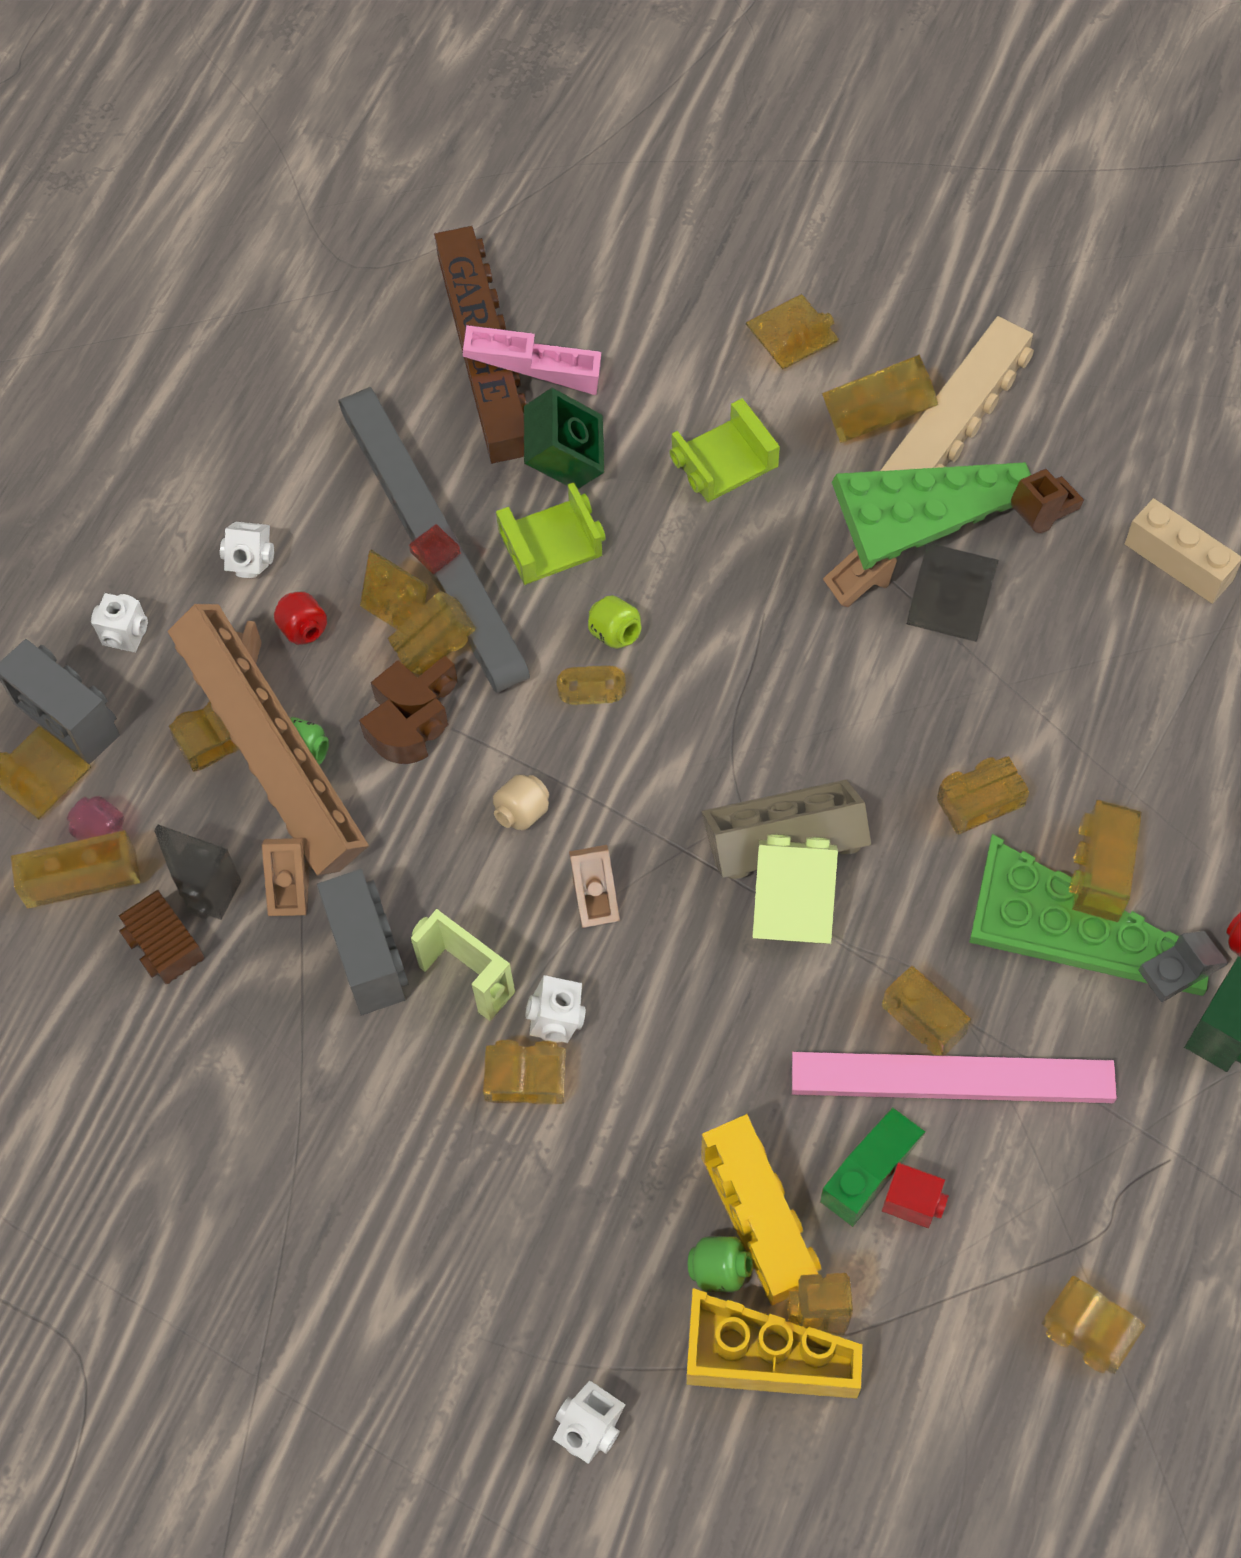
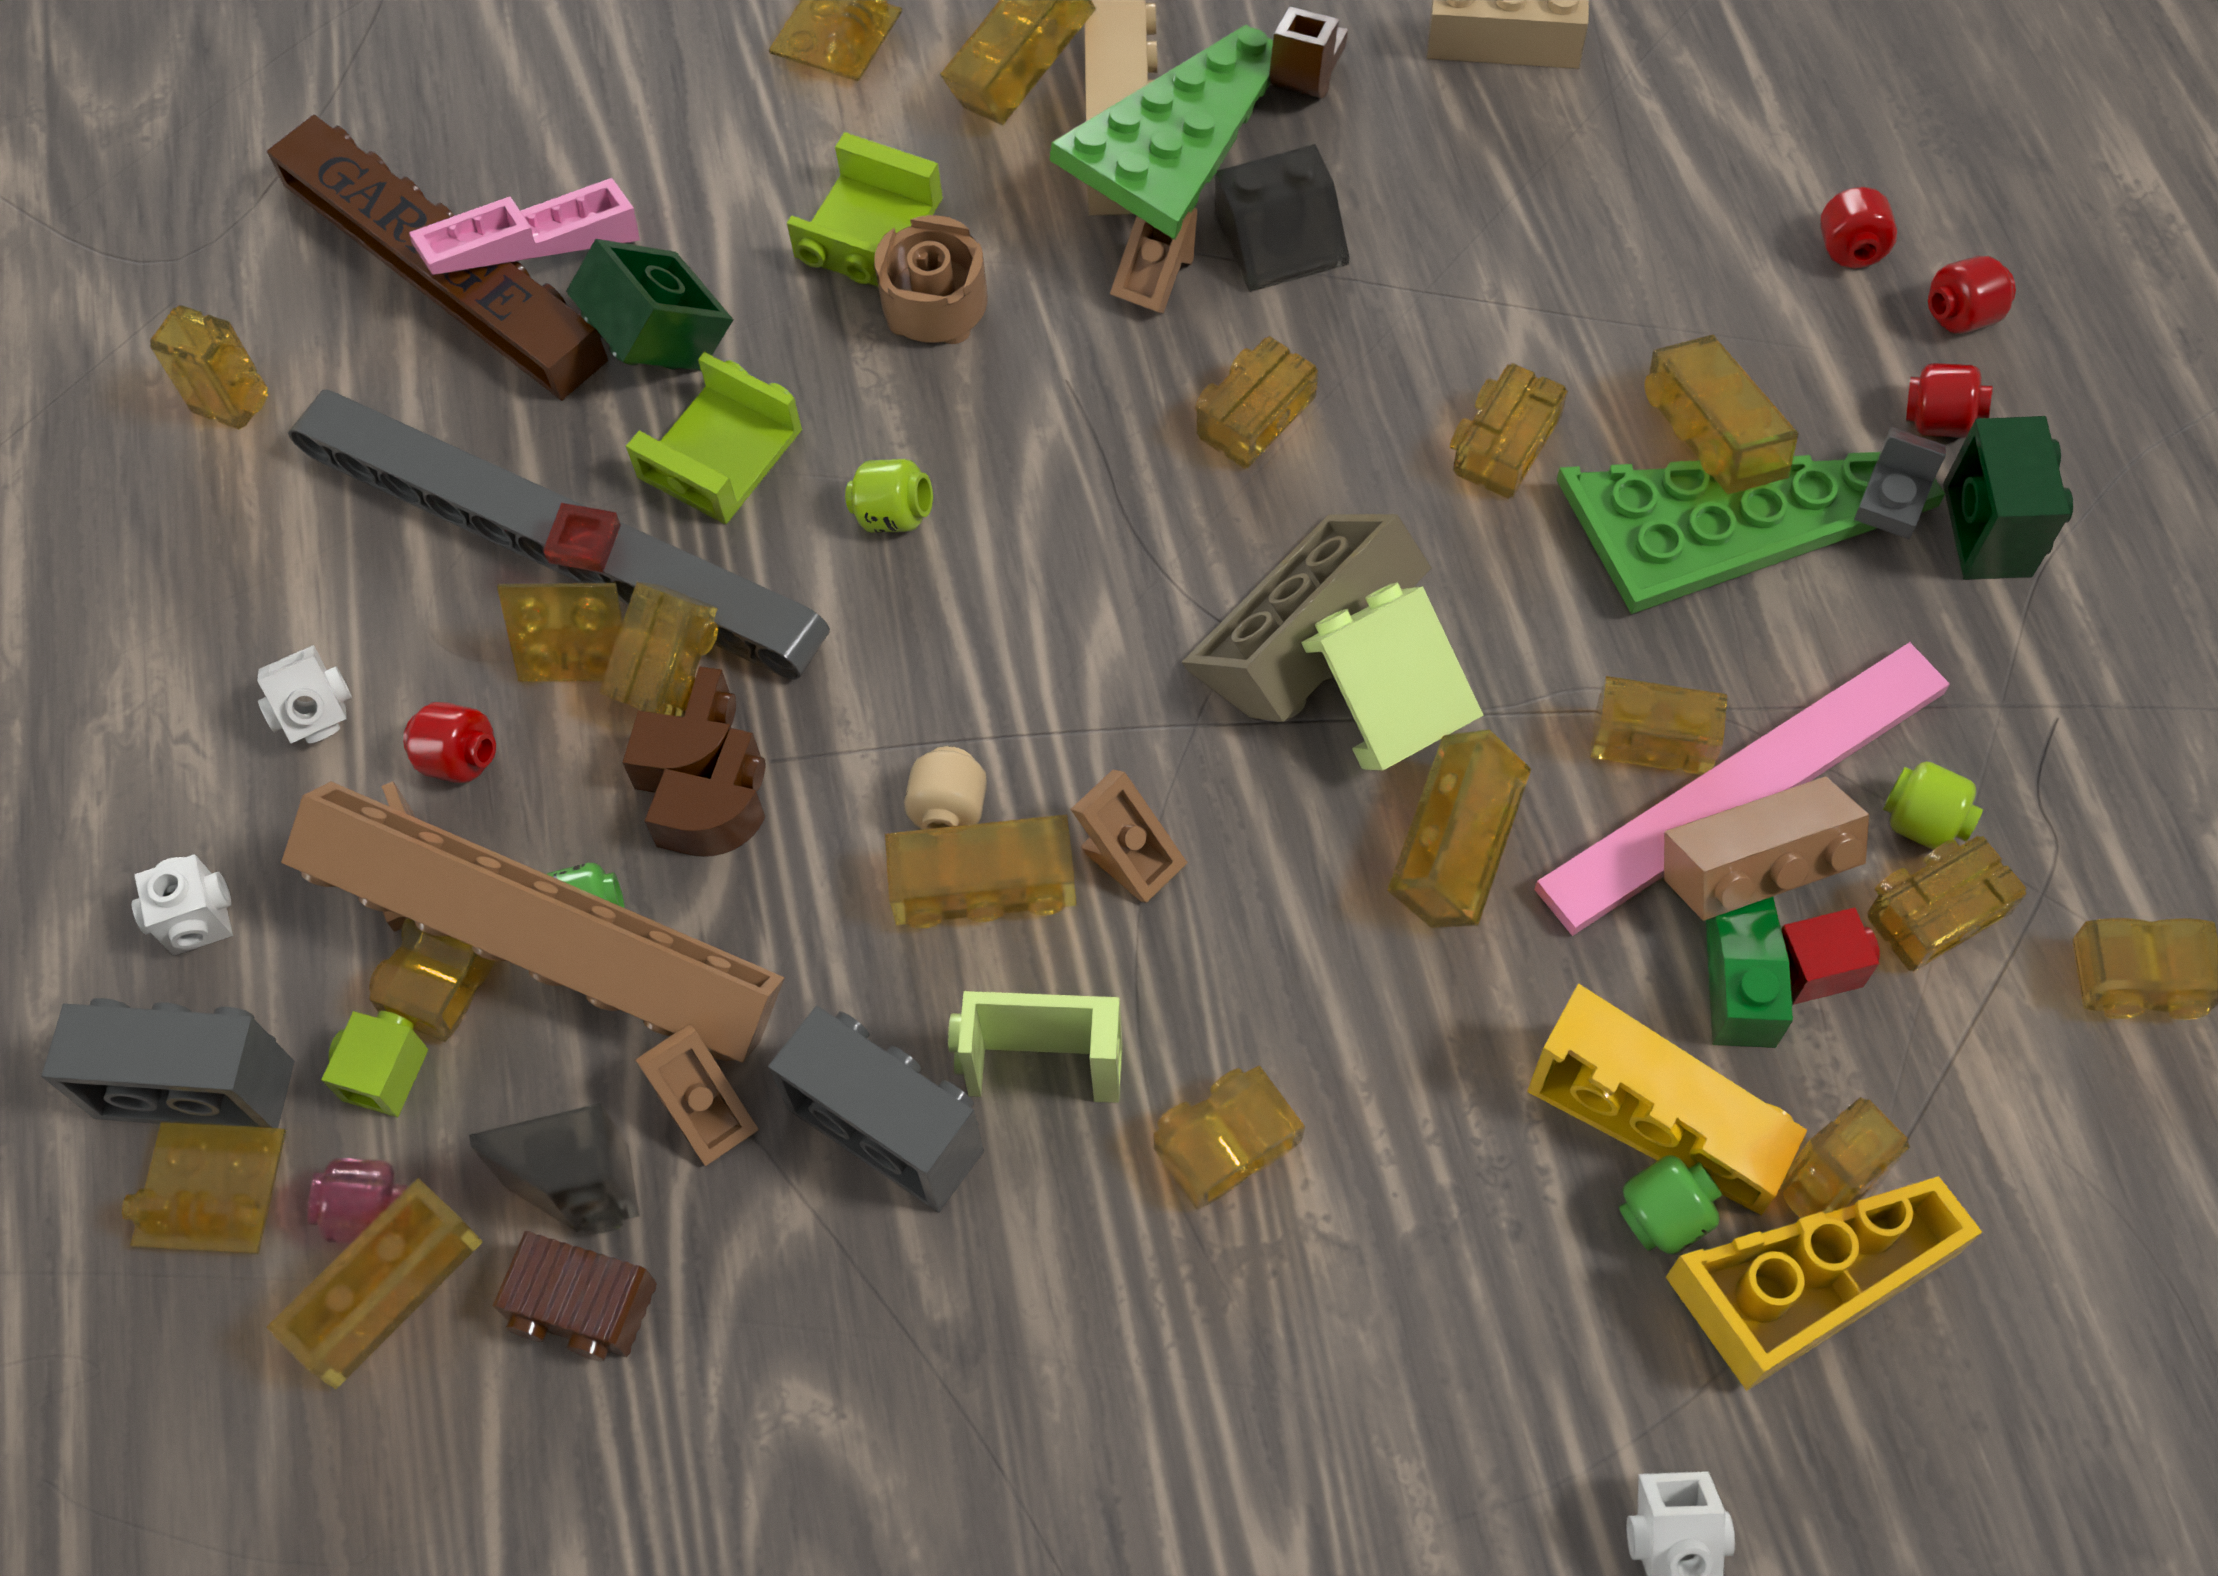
camera: 35 degrees left, 0 degrees up
white brick [525,975,586,1043] -> none
clear yellow beam [556,666,626,705] -> none
none -> clear yellow brick [150,305,268,430]
none -> lime brick [321,1011,429,1117]
none -> medium nougat brick [874,215,988,344]
none -> clear yellow brick [885,814,1077,928]
none -> clear yellow brick [1195,336,1318,469]
none -> clear yellow brick [1387,729,1532,928]
none -> medium nougat brick [1664,776,1869,921]
none -> clear yellow brick [1867,835,2027,972]
none -> lime head [1883,761,1983,851]

